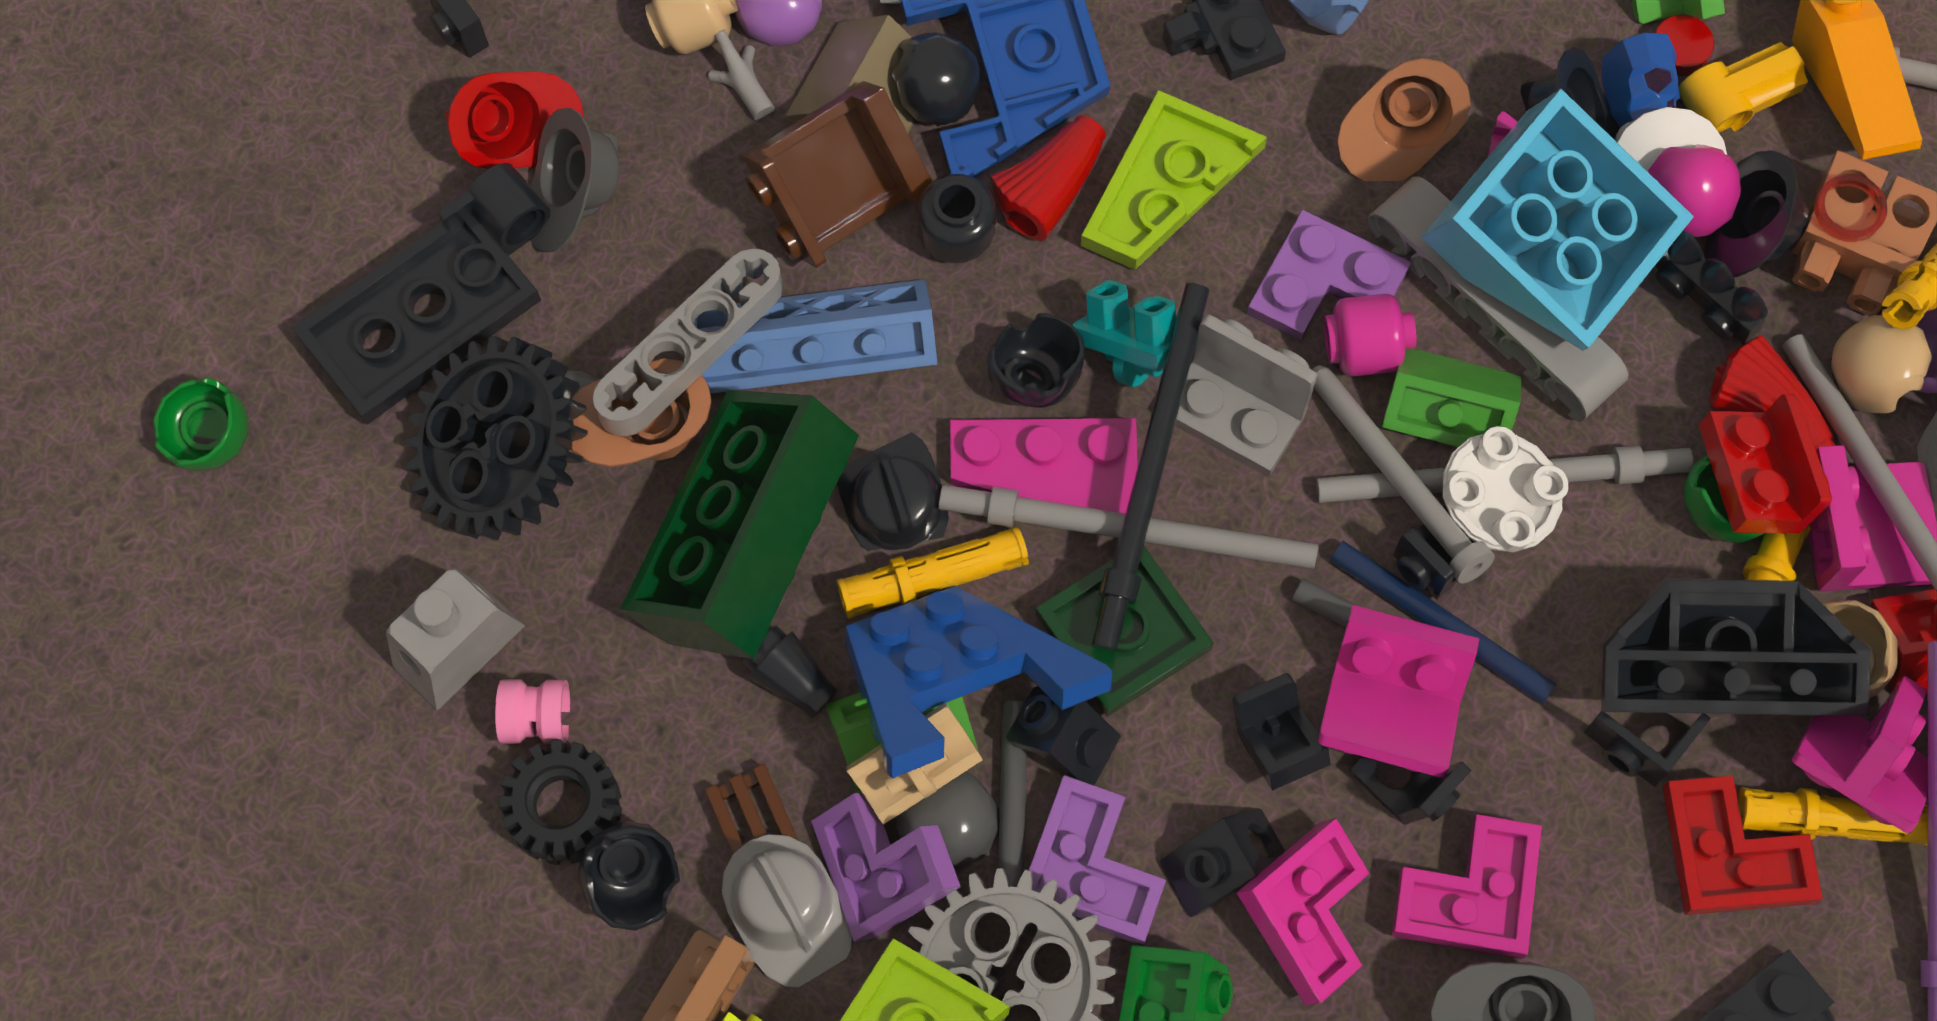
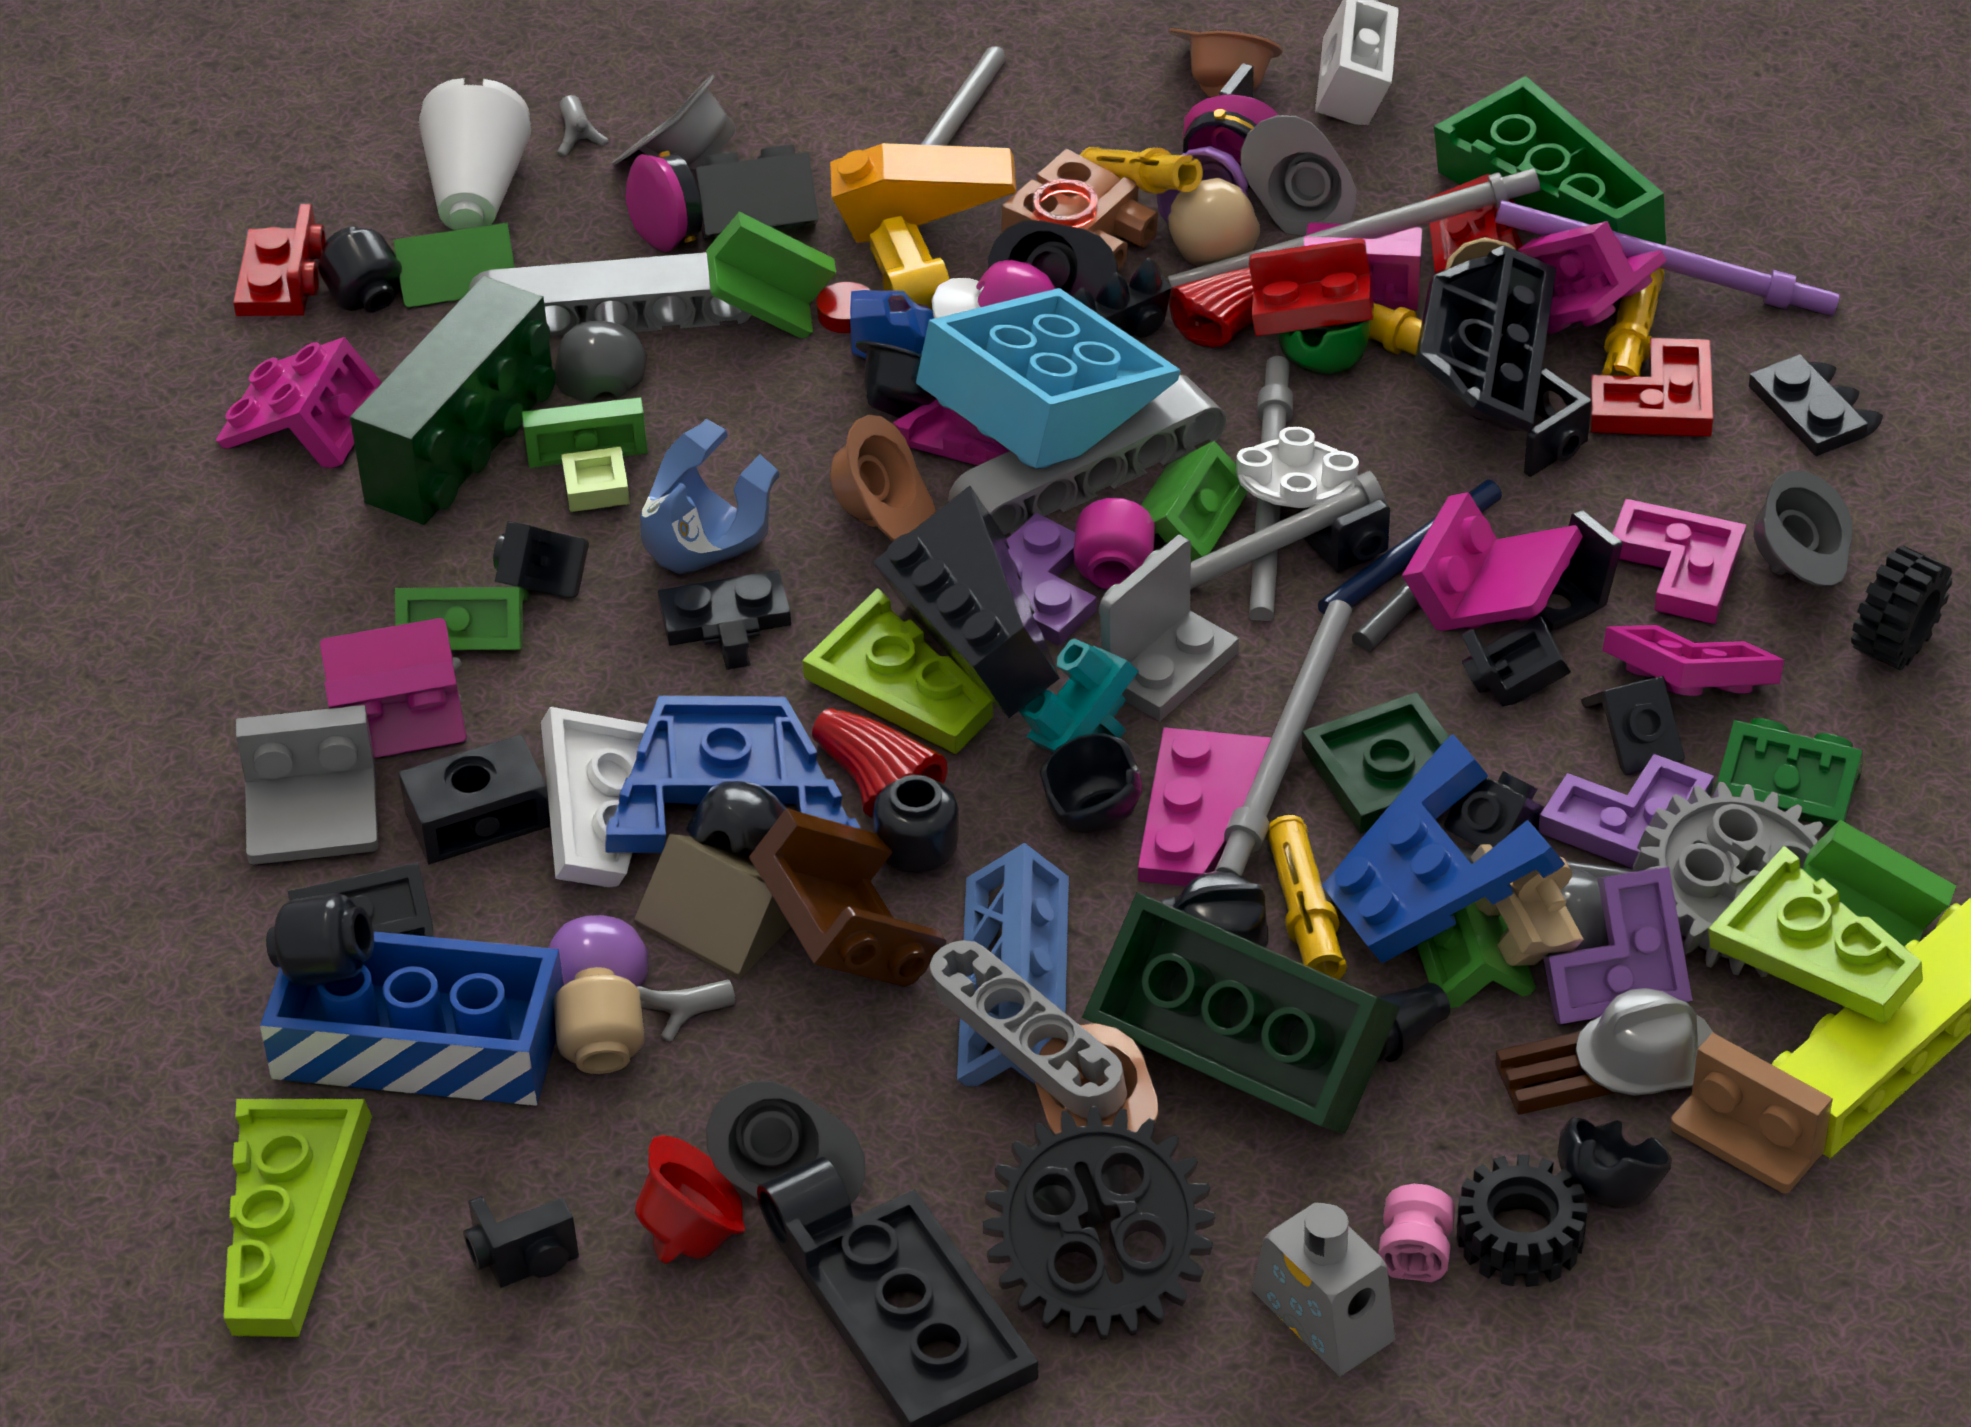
camera: 80 degrees left, 25 degrees down
black bar [1091,283,1210,652] -> none
none -> black wedge [873,486,1060,718]

